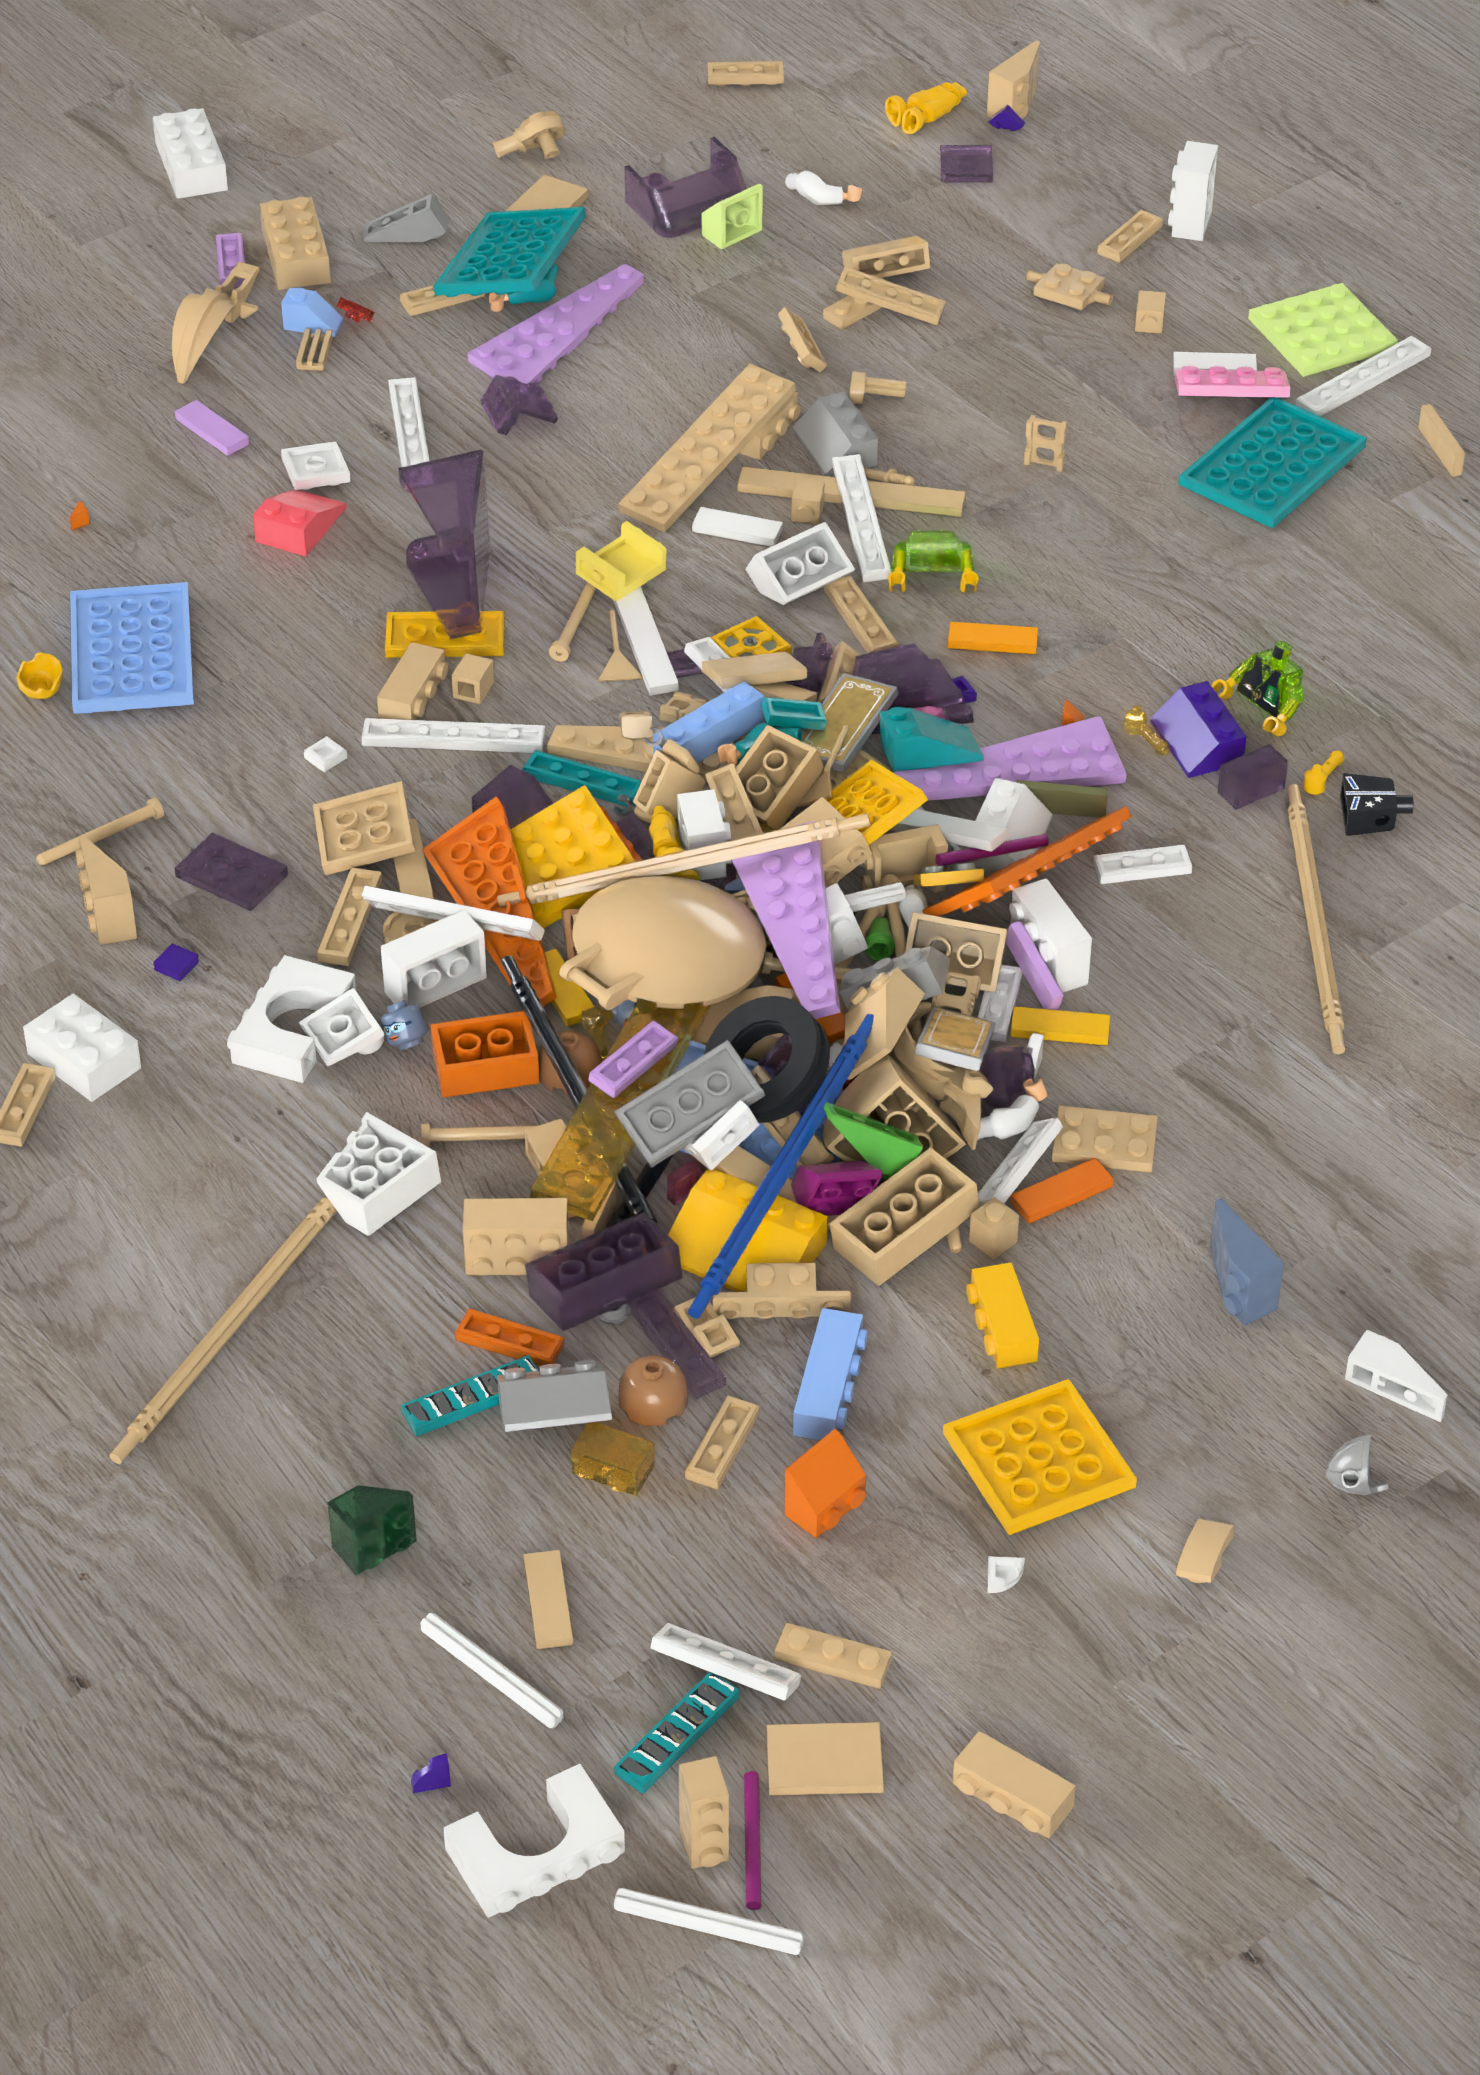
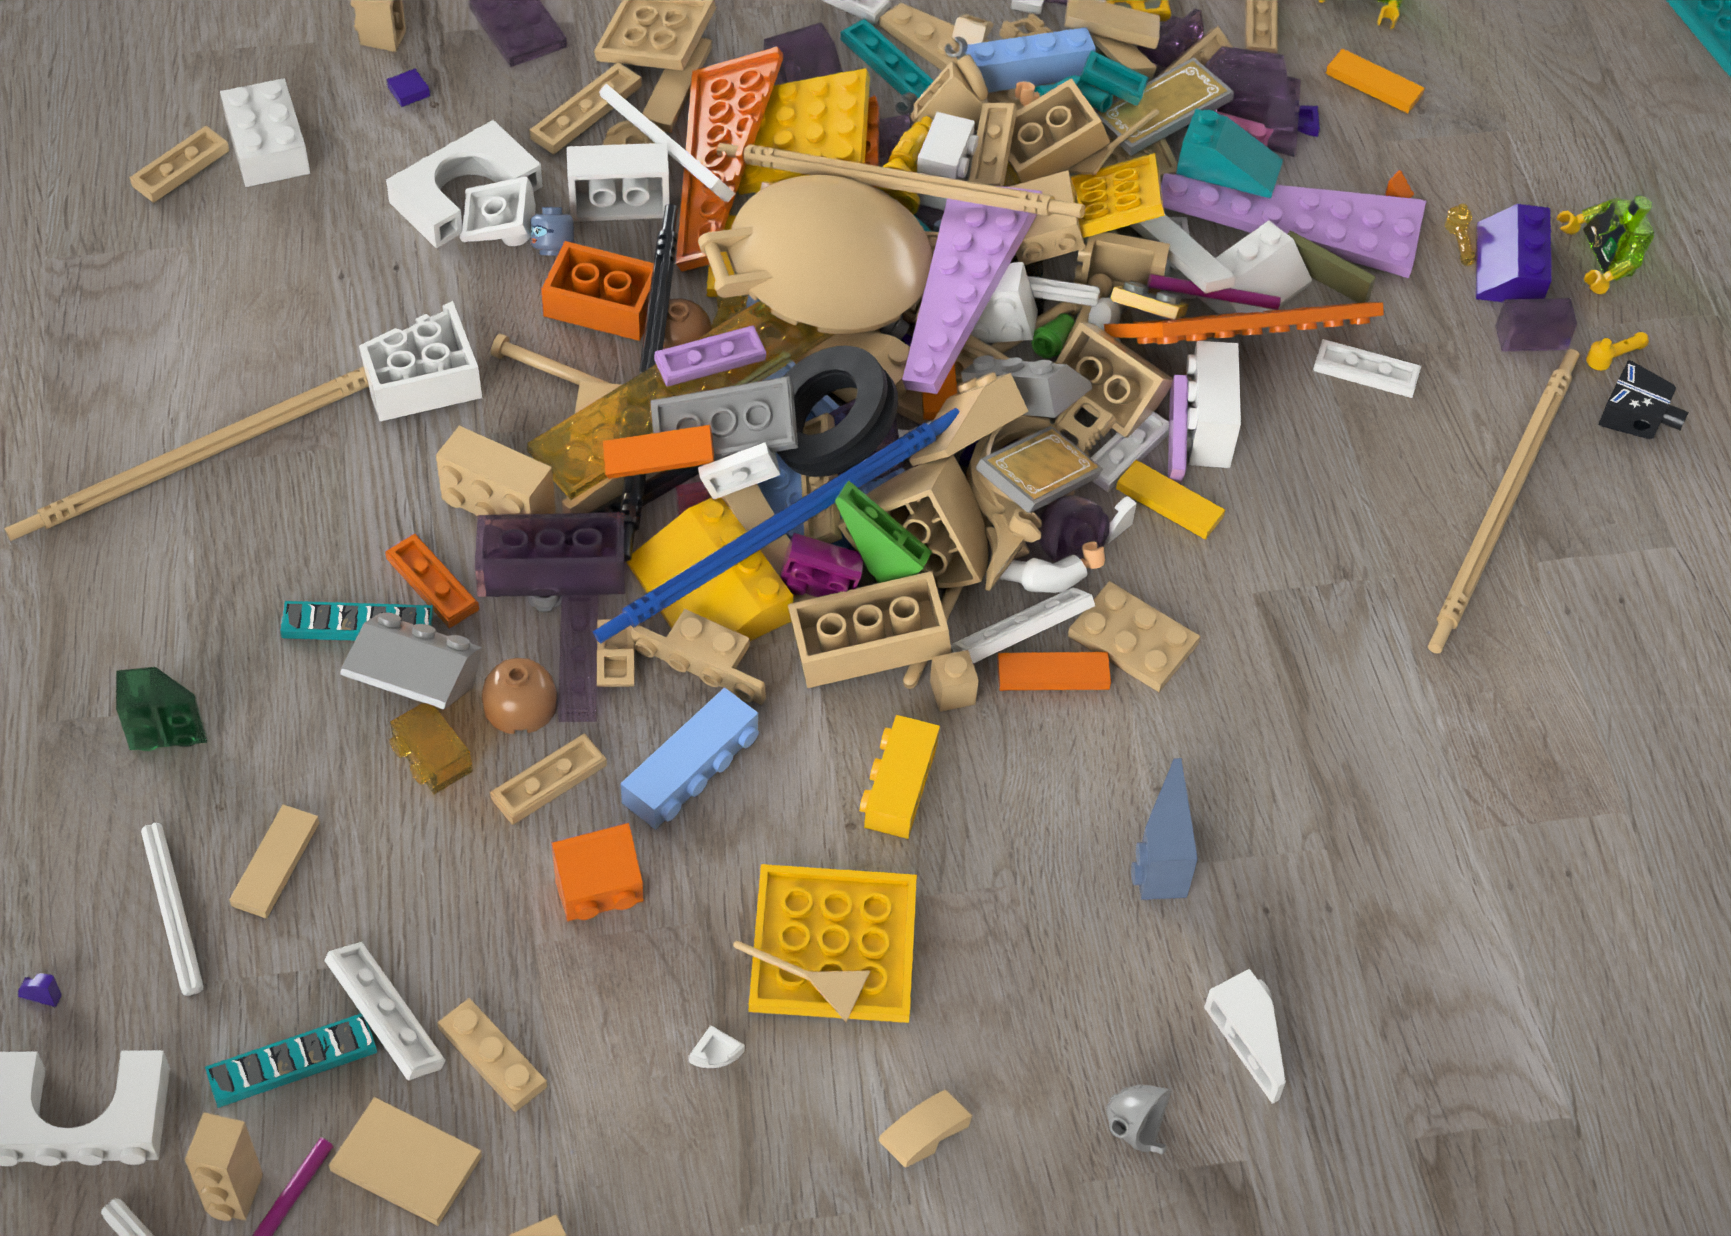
camera: 25 degrees right, 10 degrees up
none -> orange tile [603,425,715,479]
none -> tan piece [733,941,870,1022]

